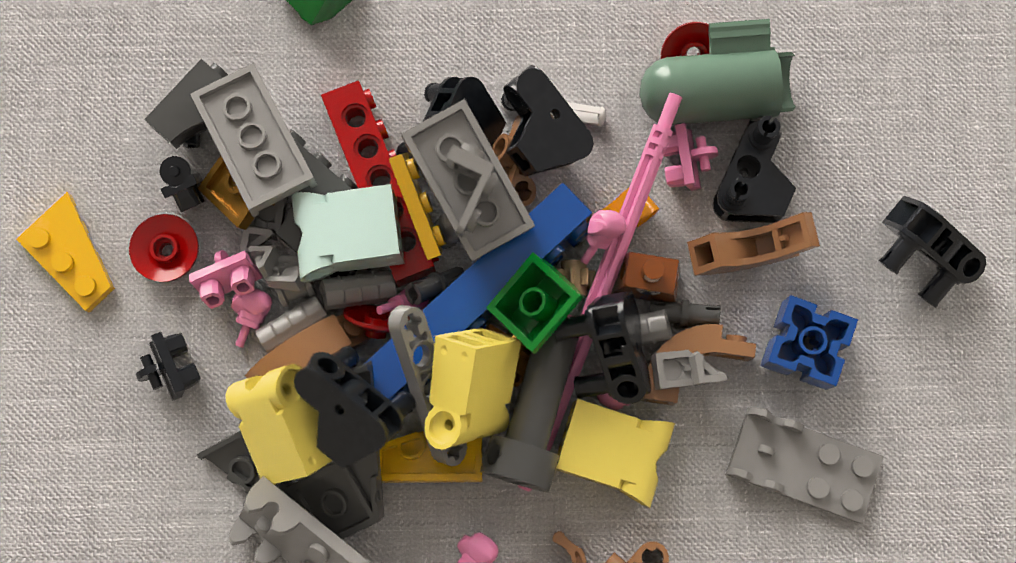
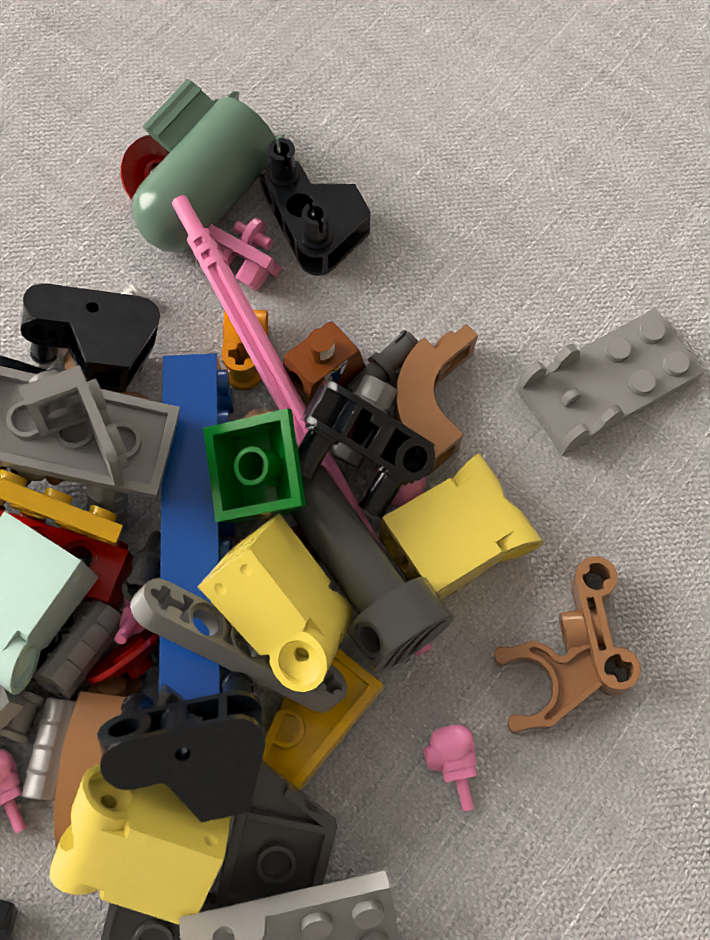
camera: 50 degrees left, 10 degrees down
bright pink piece [580,210,626,265] -> none
light grey slope [650,350,727,390] -> none
medium nougat arch [687,212,820,276] -> none
blue brick [760,295,858,390] -> none
black piece [878,196,986,308] -> none

